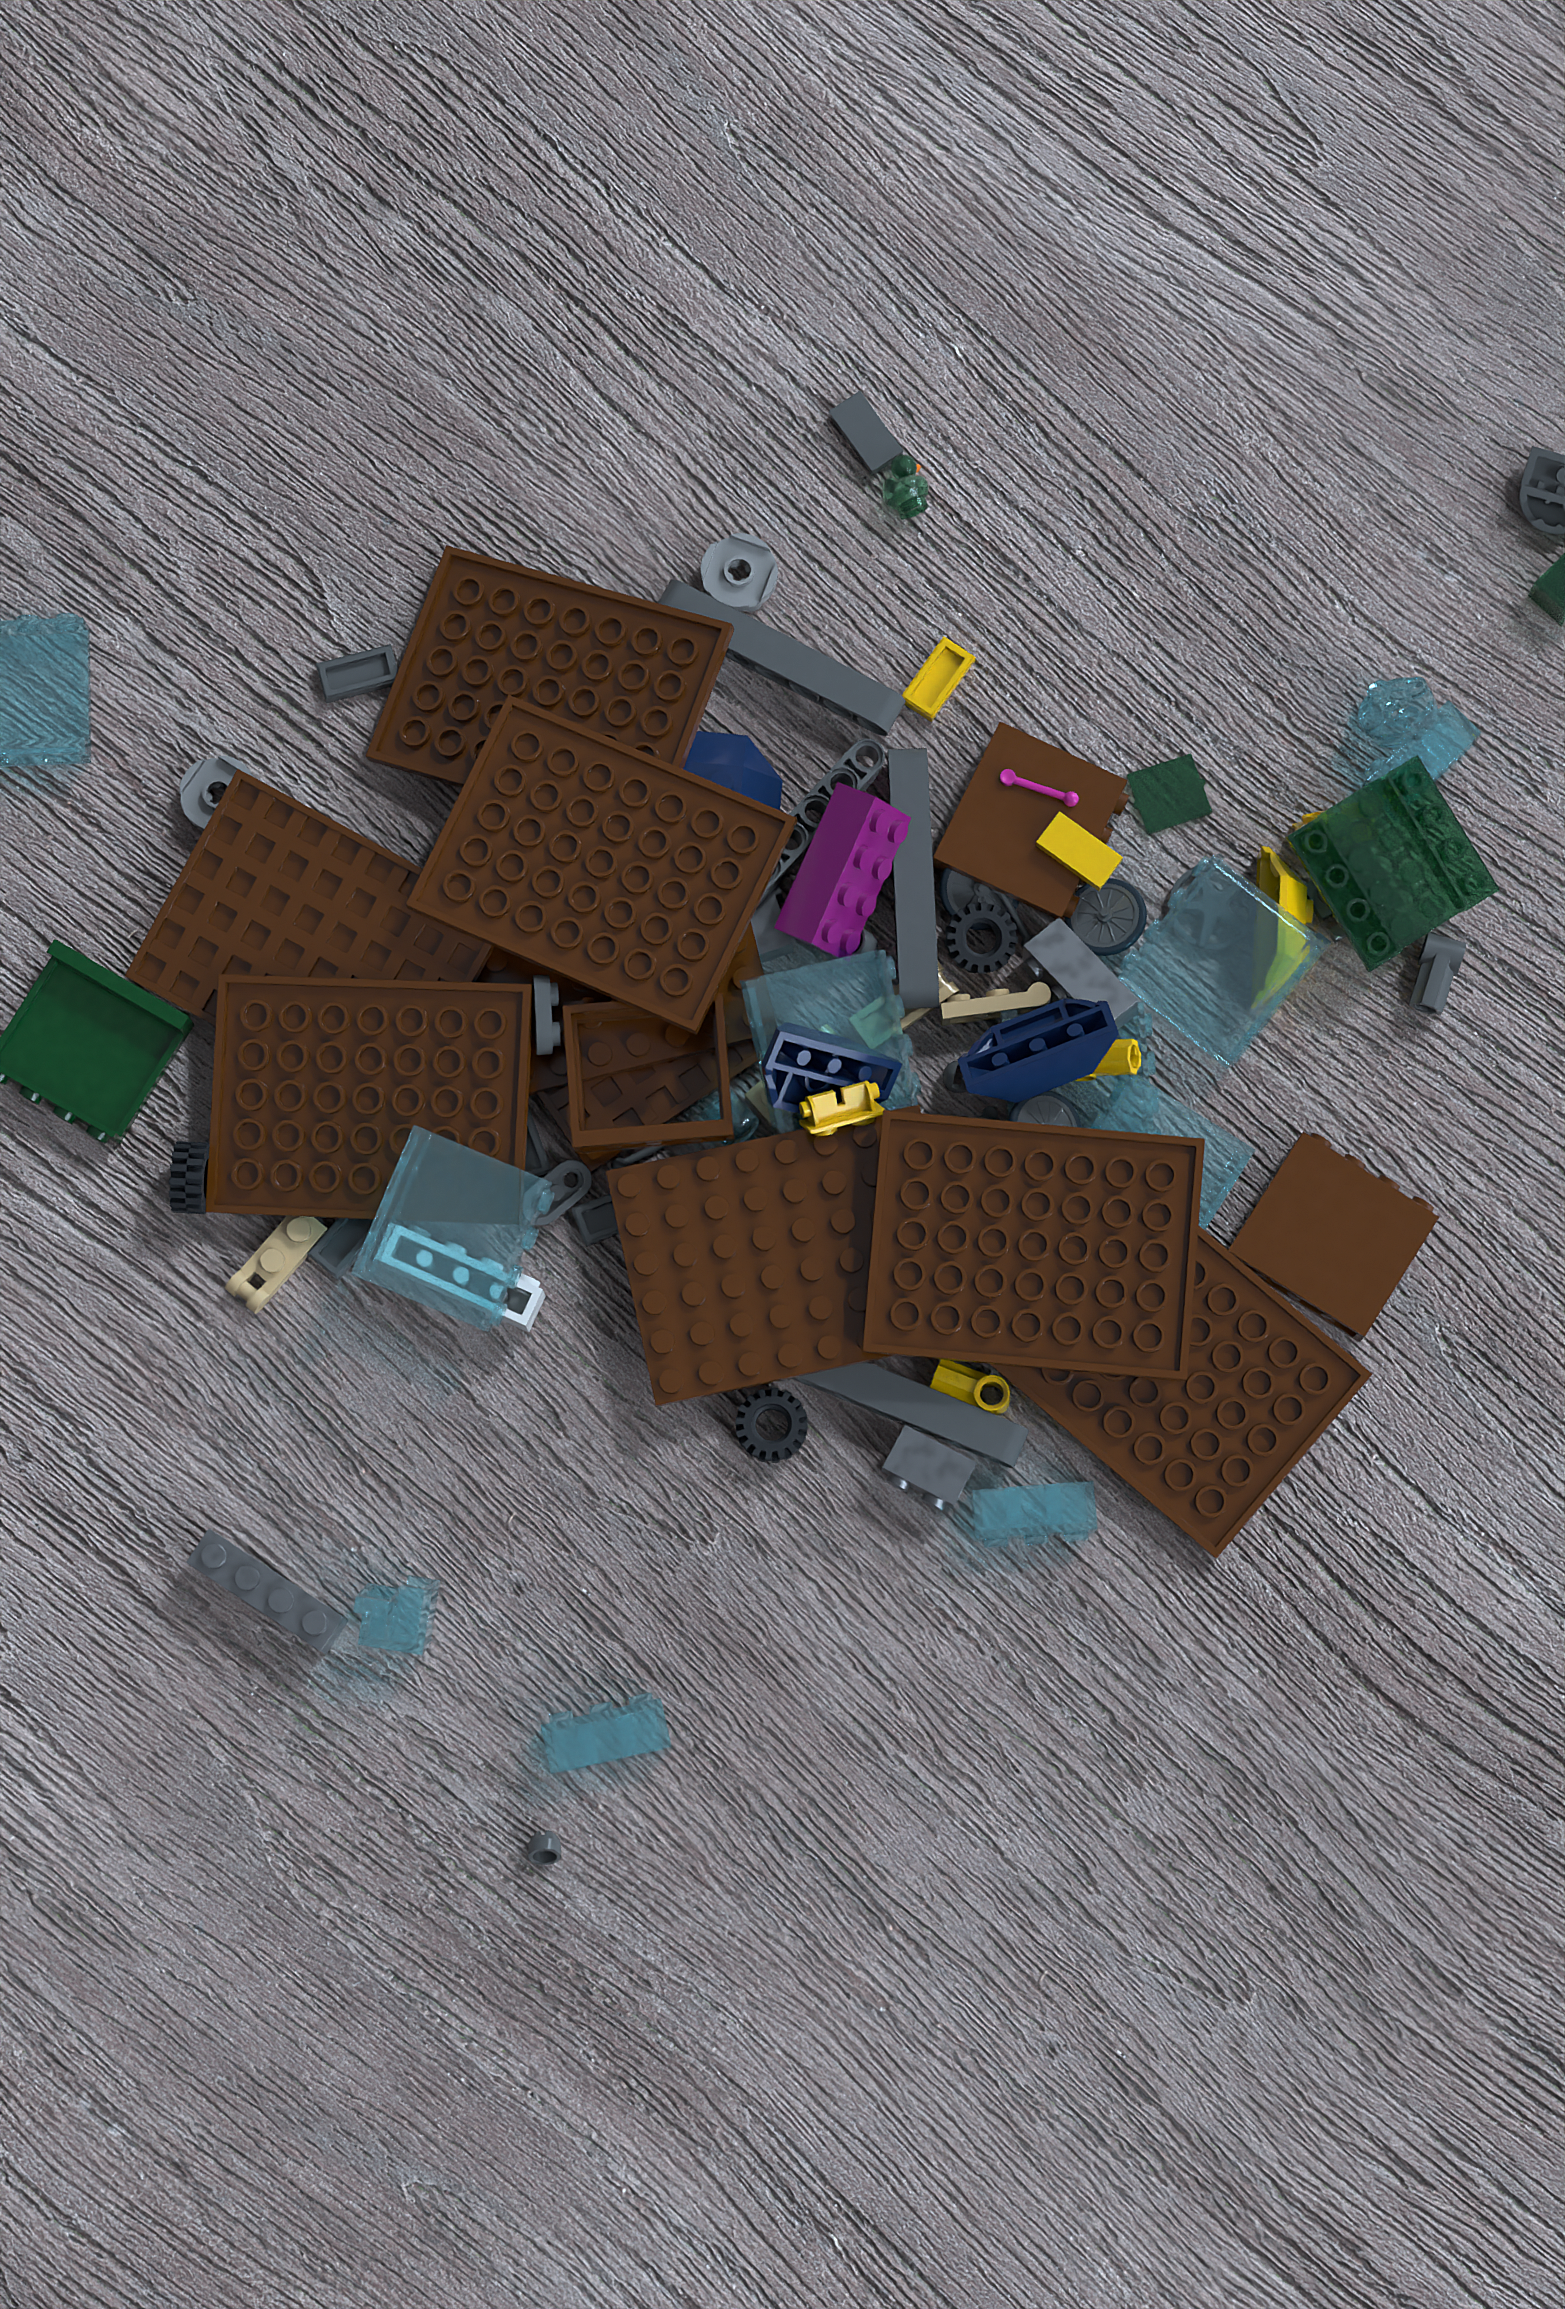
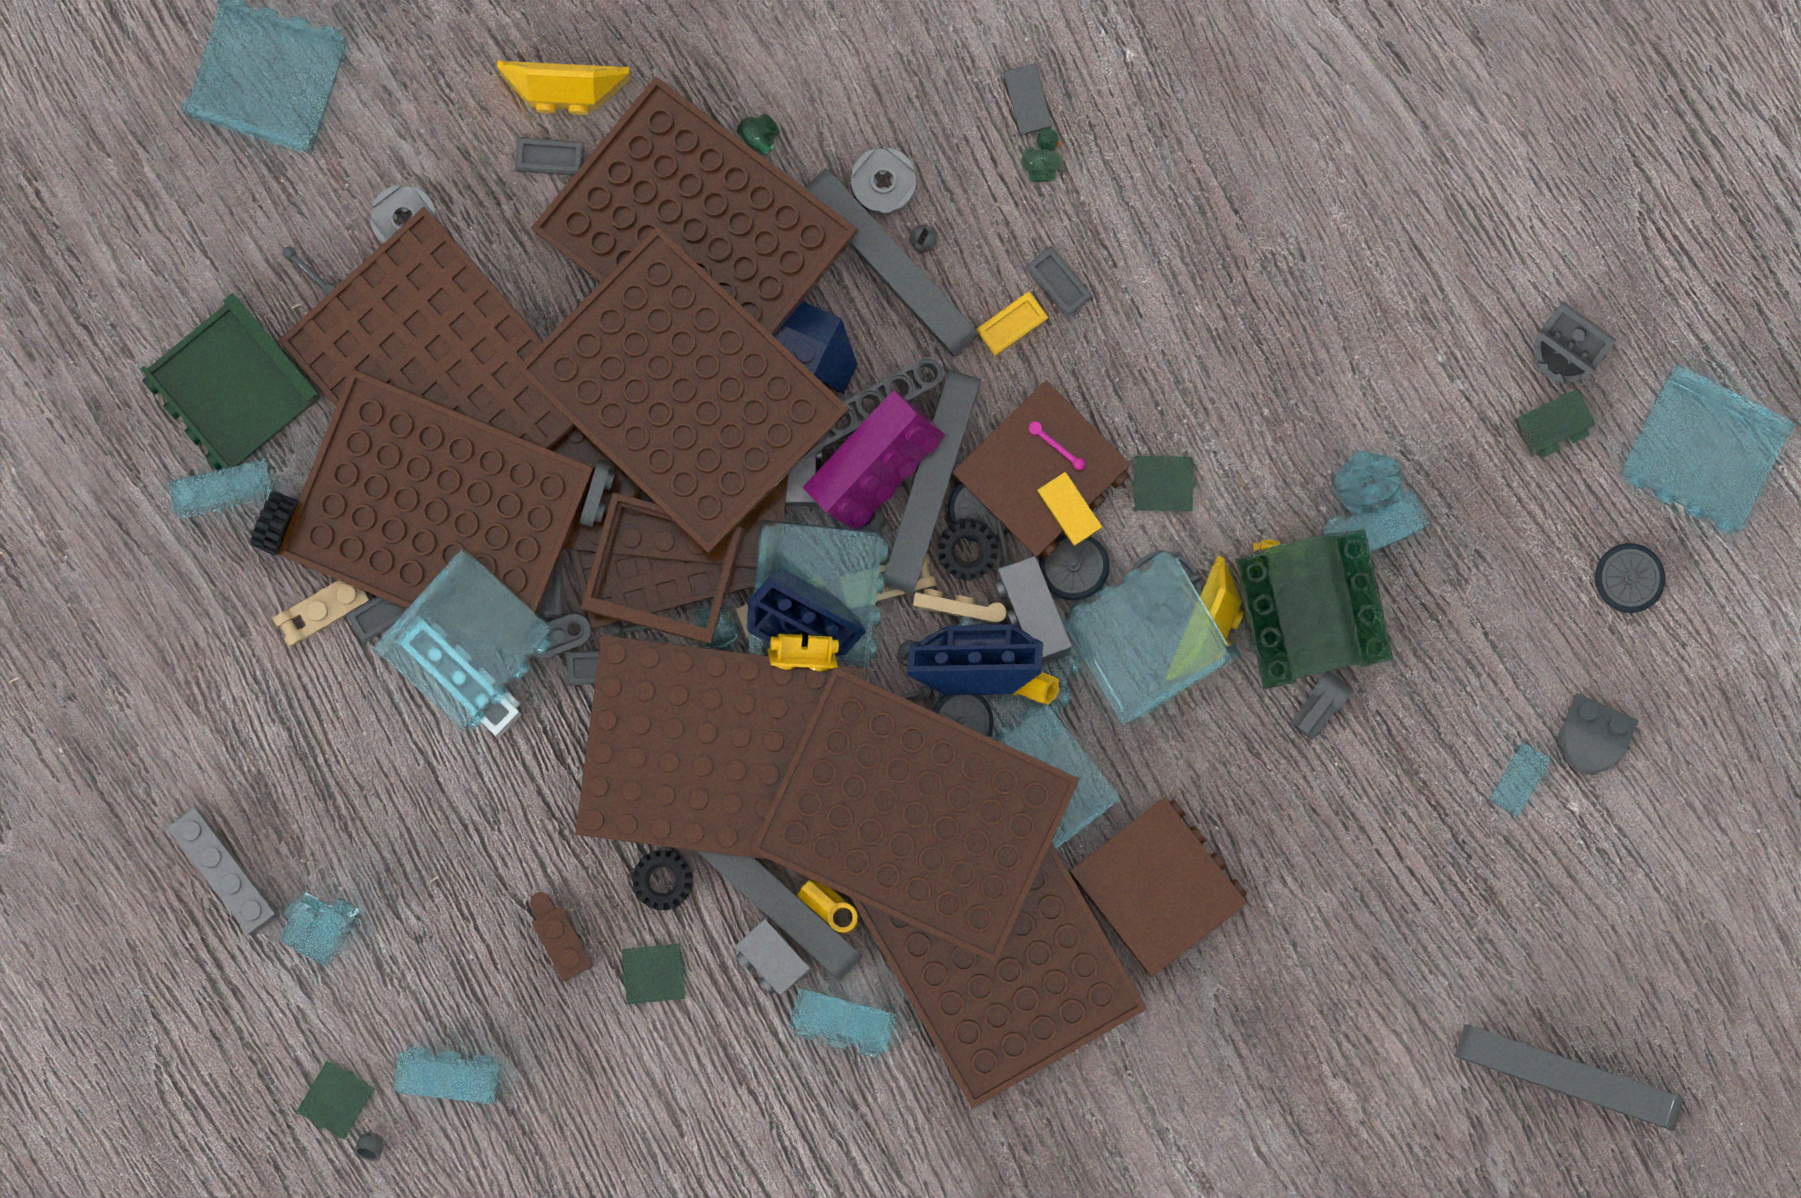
camera: 15 degrees right, 5 degrees up
none -> clear light blue brick [167,460,276,519]
none -> dark grey hinge [282,246,335,297]
none -> clear green piece [296,1061,375,1140]
none -> yellow wedge [497,60,631,115]
none -> reddish brown brick [530,892,594,982]
none -> clear green piece [621,943,686,1005]
none -> clear green animal [736,114,780,155]
none -> dark grey hinge [910,225,936,253]
none -> dark grey tile [1025,246,1093,318]

